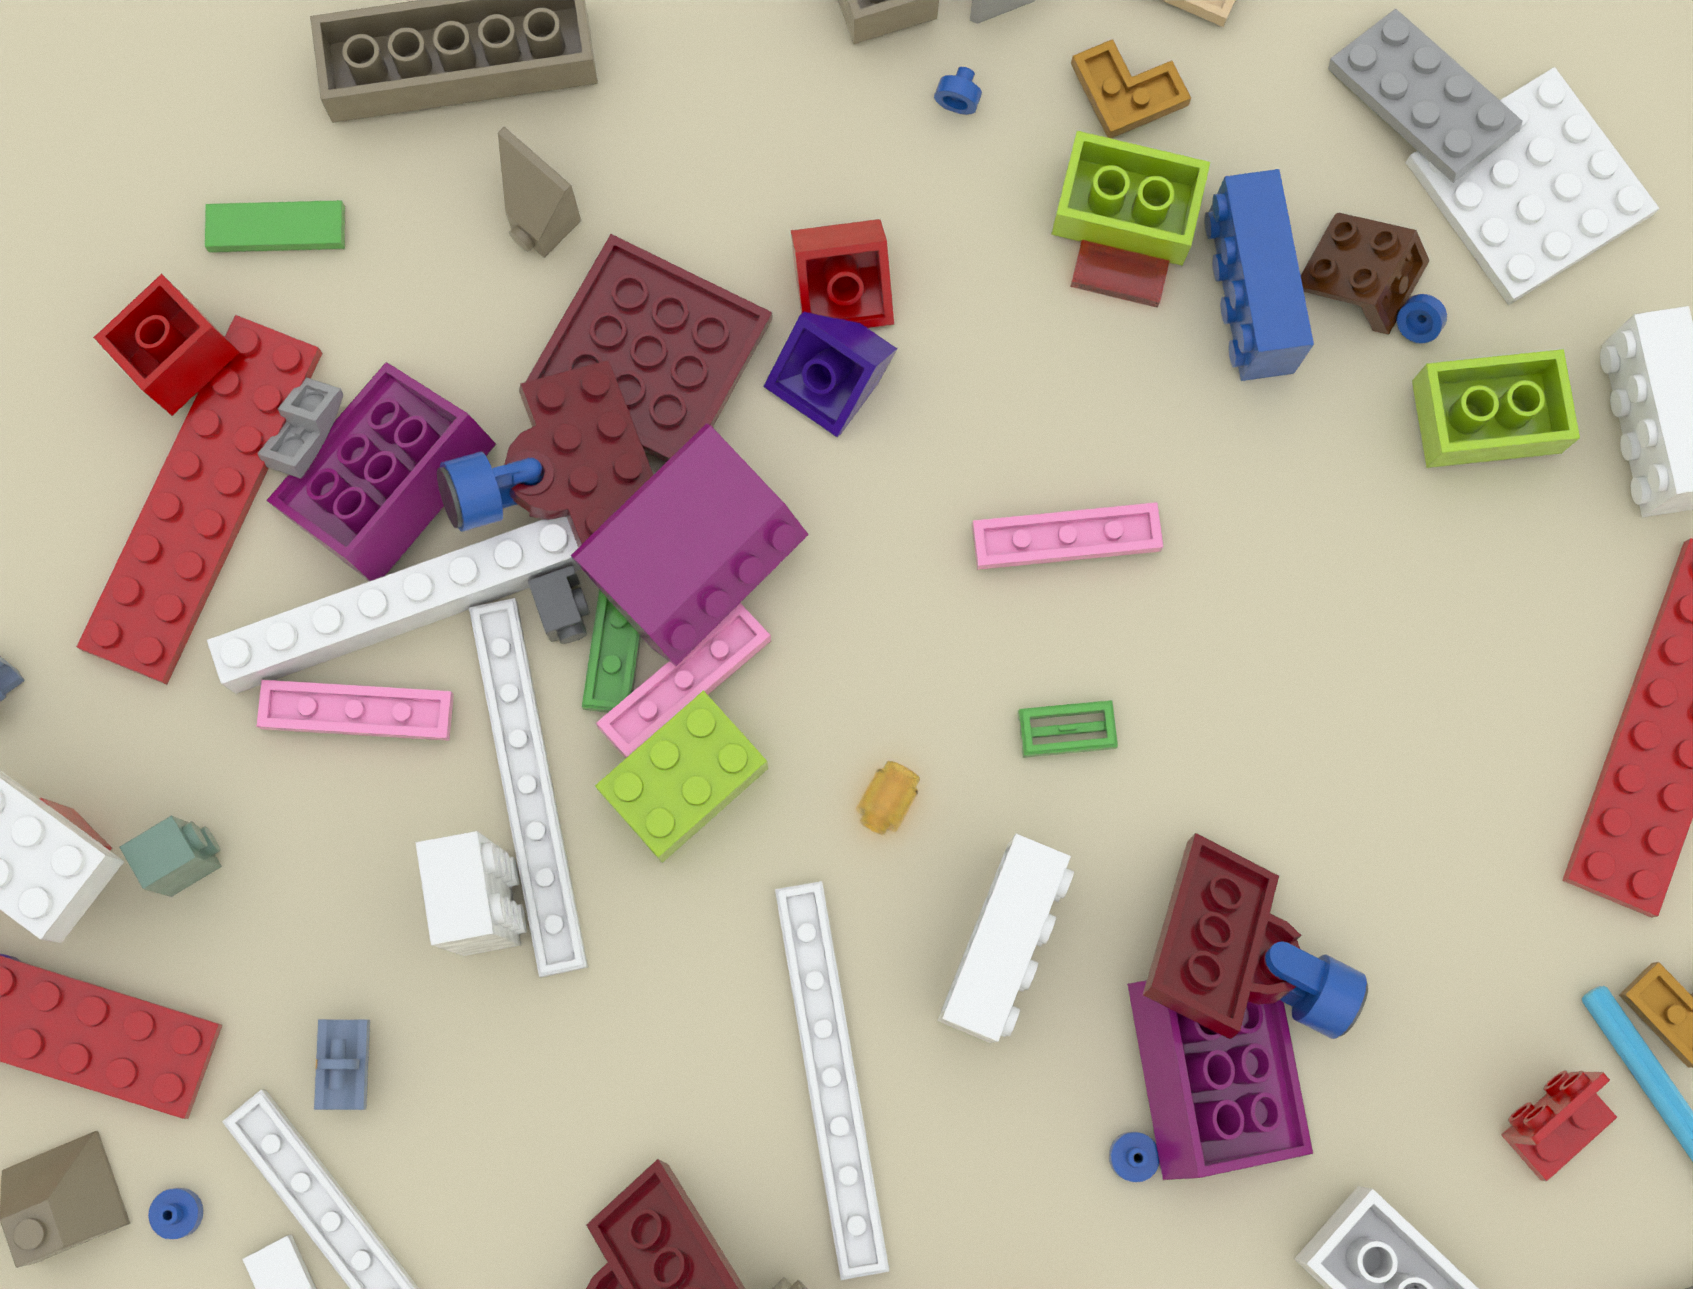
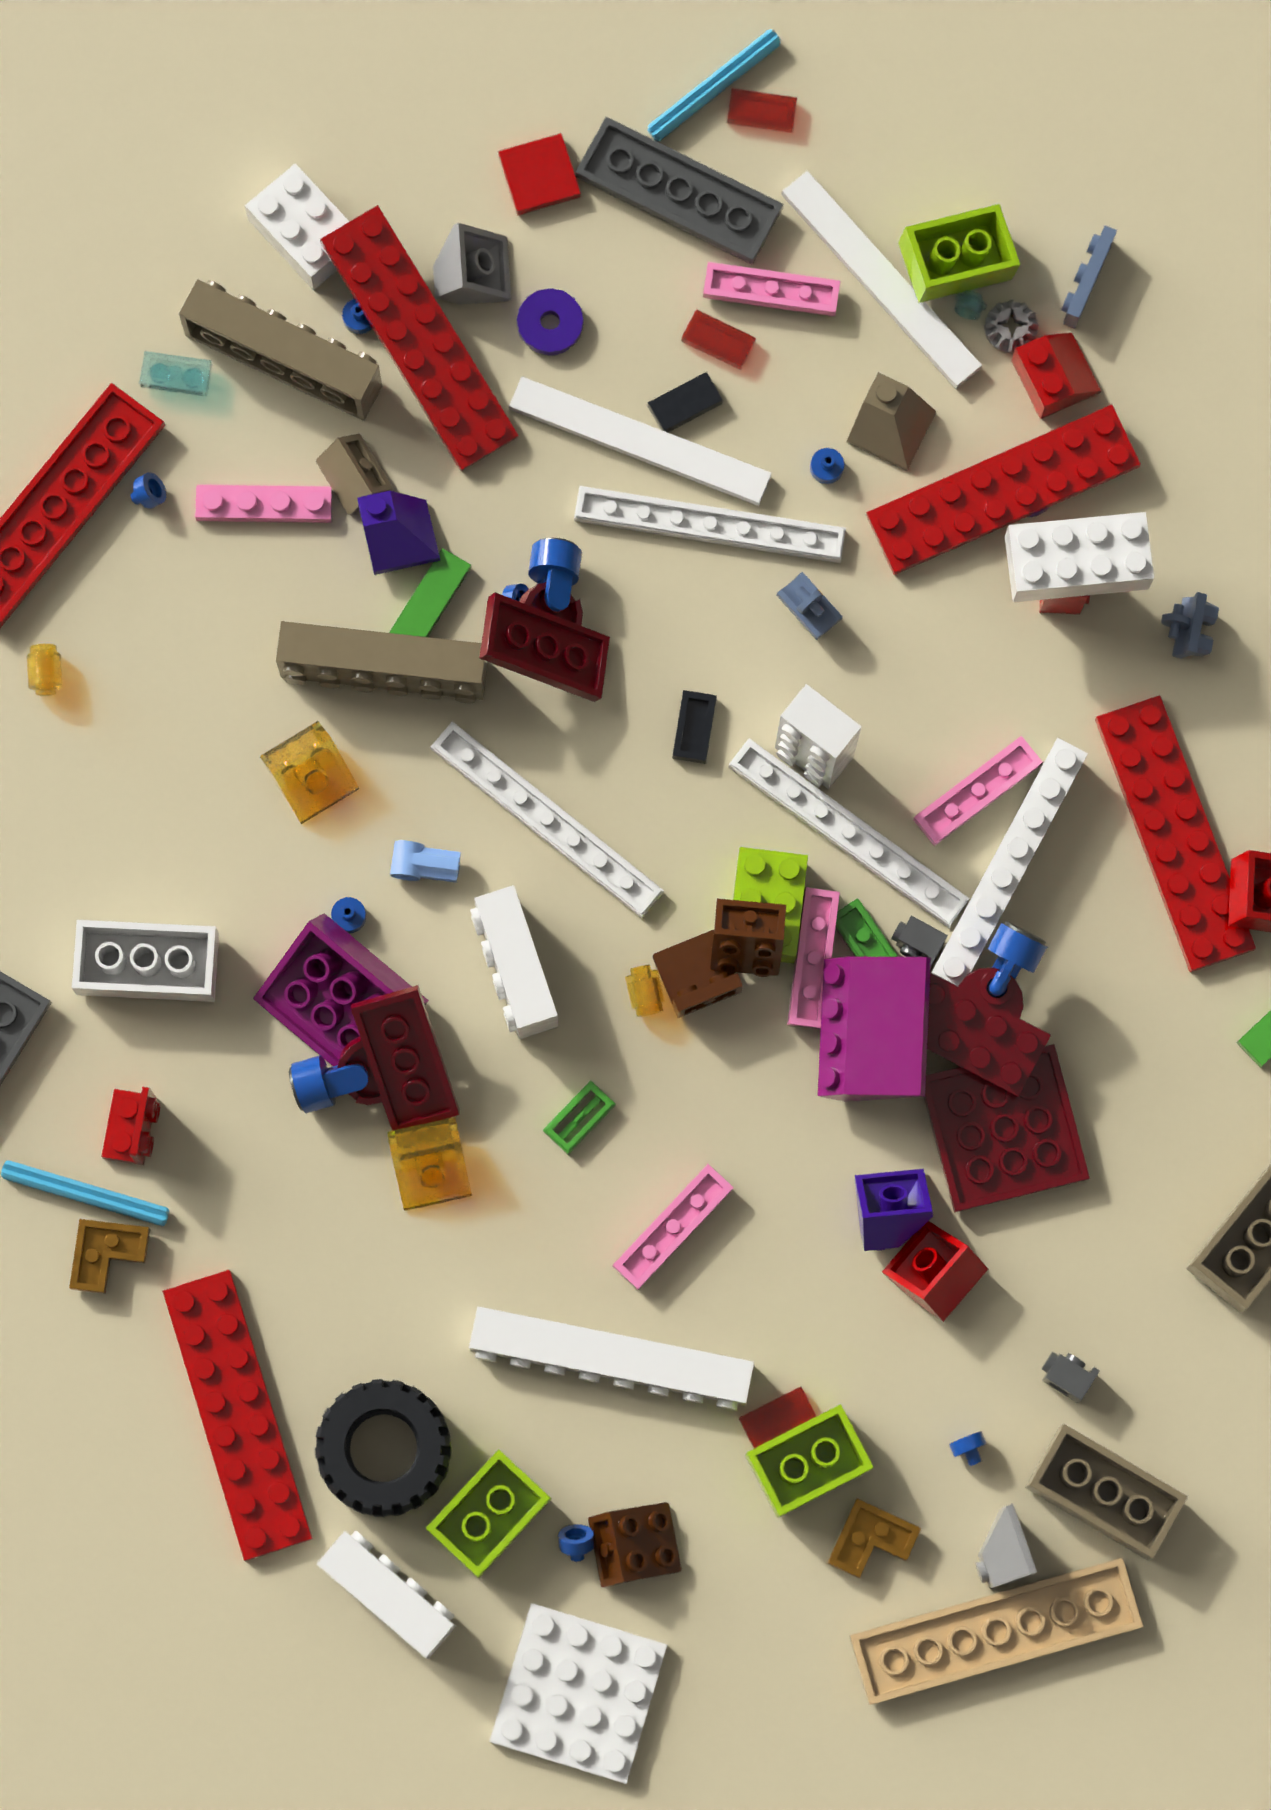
camera: 140 degrees right, 0 degrees up
sand green brick [119,815,222,897] -> none
light grey slope [258,377,343,478] -> none
magenta slope [266,362,496,581] -> none
dark tan slope [498,127,581,258] -> none
brick [1204,169,1314,381] -> none
light grey plate [1328,9,1523,183] -> none
none -> black tyre [315,1379,452,1517]
none -> clear yellow slope [387,1117,472,1211]
none -> light blue piece [390,840,461,883]
none -> white brick [469,1306,754,1410]
none -> reddish brown bracket [652,930,743,1018]
none -> black tile [672,690,717,764]
none -> reddish brown bracket [710,898,786,977]
none -> dark grey brick [1041,1352,1100,1403]

